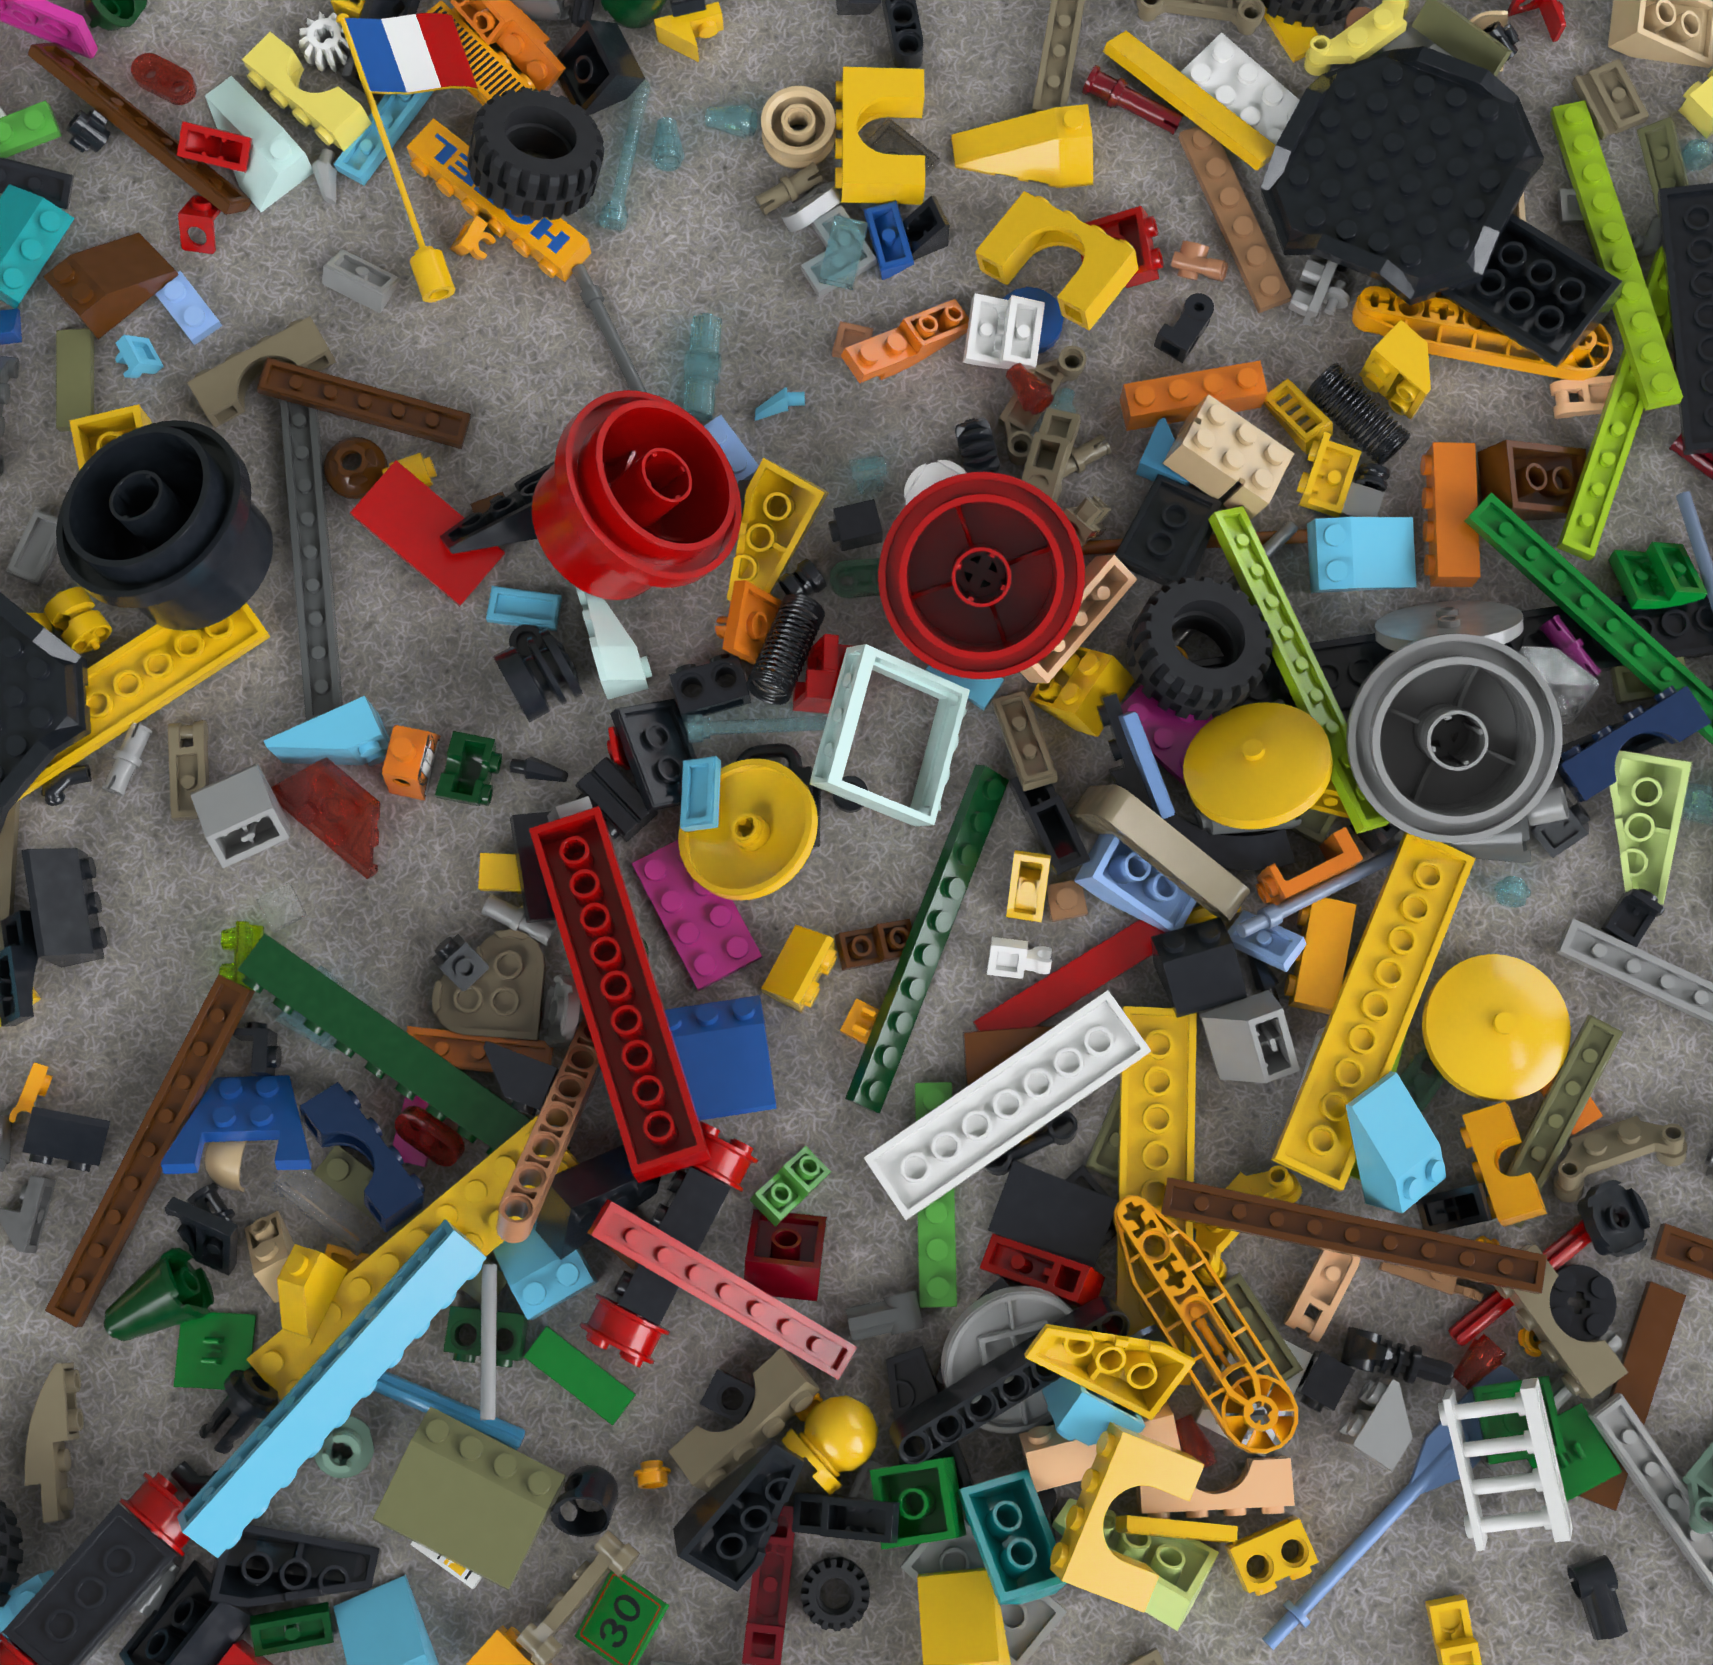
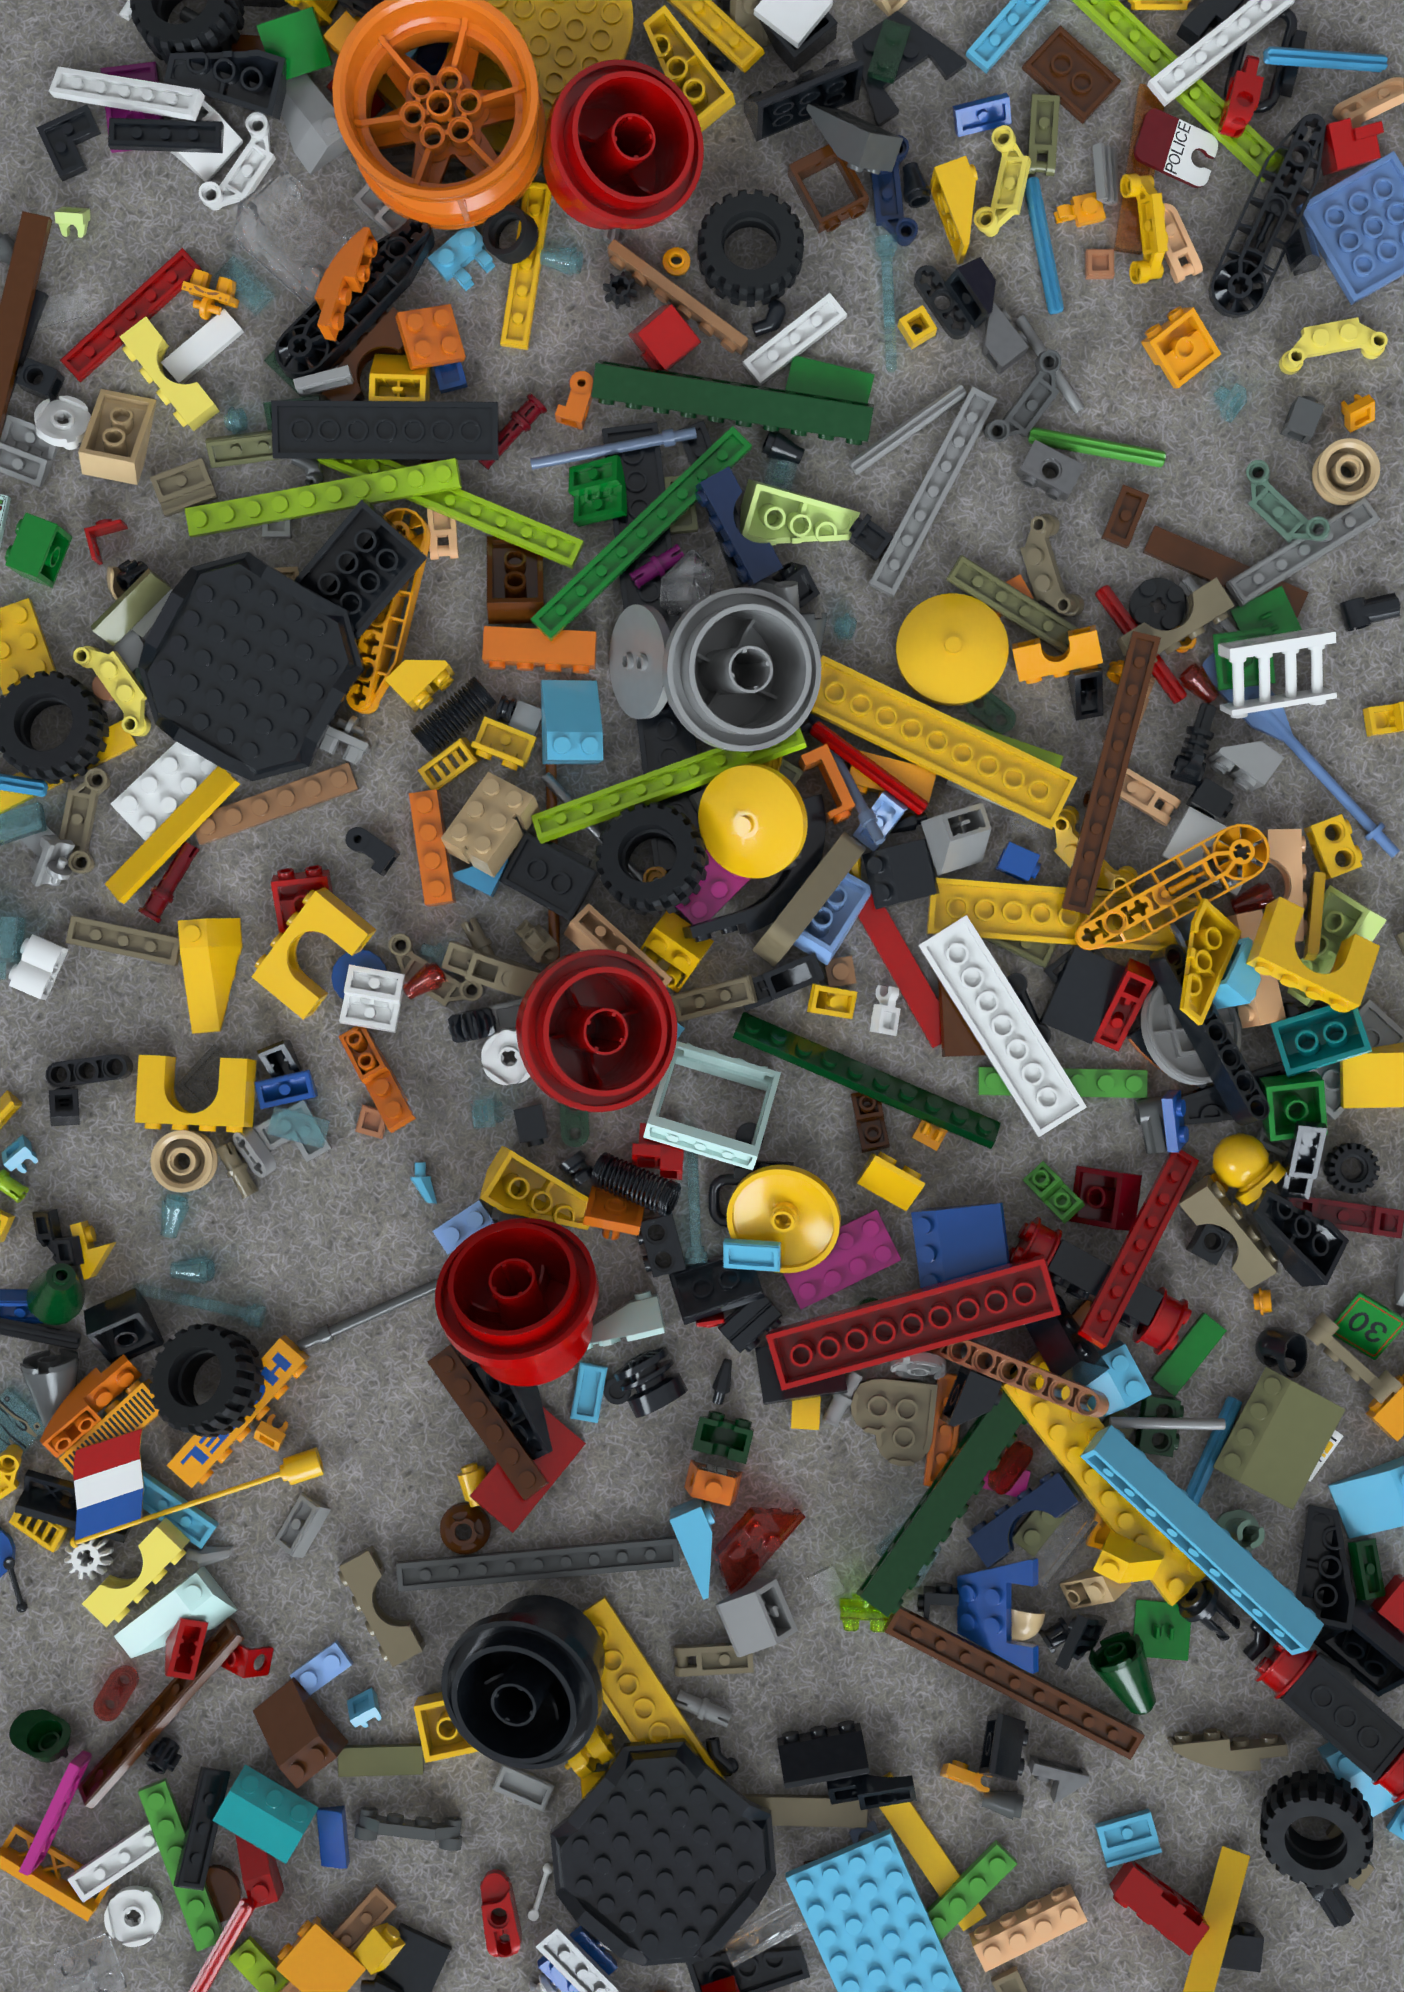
camera: 85 degrees left, 10 degrees up
reddish brown tile [257,357,471,449] -> none
black bracket [432,934,489,991] -> none
light grey tile [547,796,593,822] -> none
clear light blue piece [683,313,723,422] -> none
medium blue tile [1118,711,1175,819] -> none
nougat plate [1171,241,1228,282] -> none
olive tile [1207,1272,1303,1390] -> none
medium azure slope [1345,1071,1446,1213] -> none
black plate [1577,1180,1650,1257] -> none
none -> reddish brown plate [428,1345,549,1500]
none -> red axle [809,721,928,815]
none -> blue brick [995,841,1041,883]
none -> blue plate [1161,1090,1189,1152]

